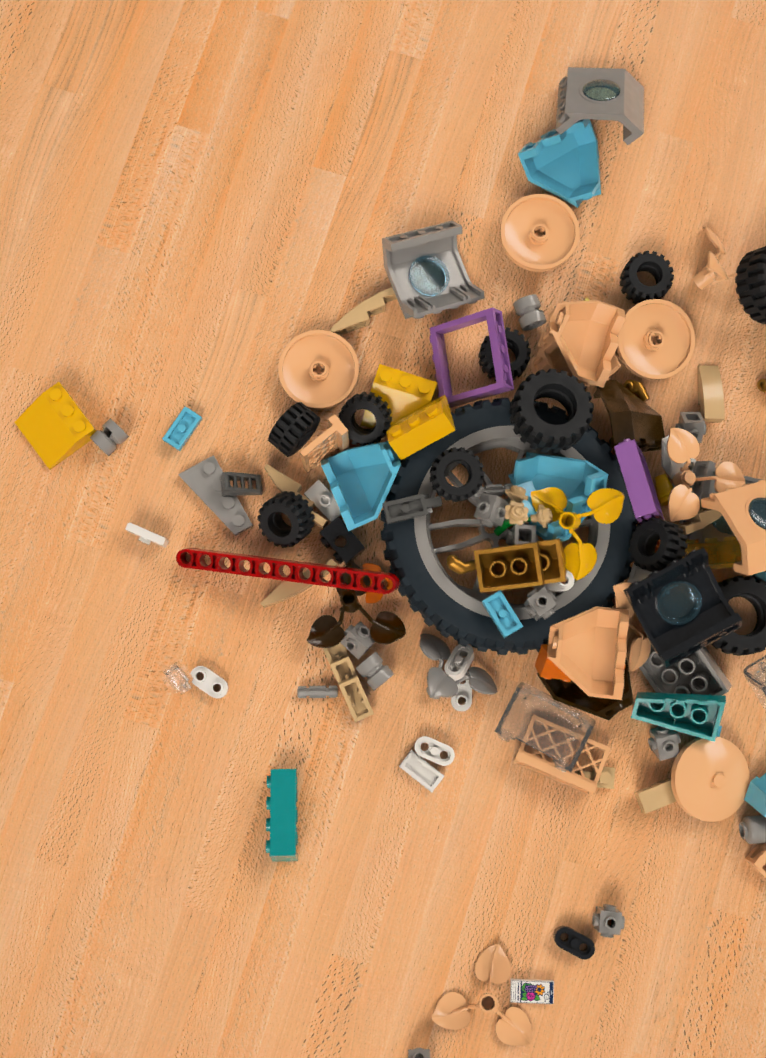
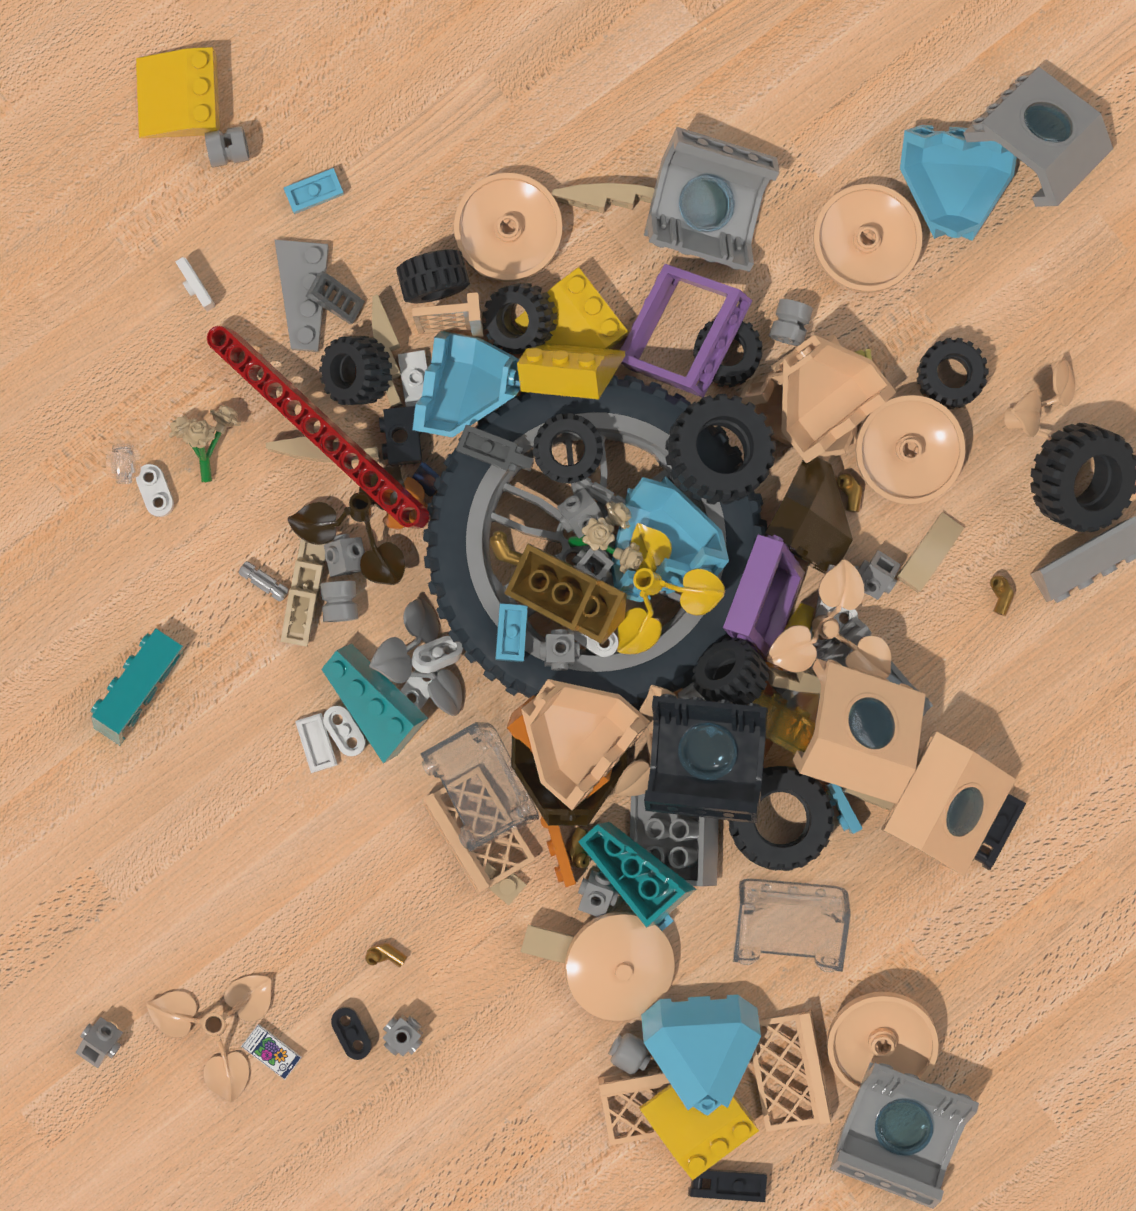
camera: 40 degrees right, 5 degrees up
none -> tan plant [169,405,241,483]
none -> teal wedge [321,643,428,764]
none -> pearl gold arm [365,943,408,968]
none -> dark blue slope [412,462,440,497]
none -> orange plate [540,816,576,887]
none -> pearl gold arm [566,827,590,868]

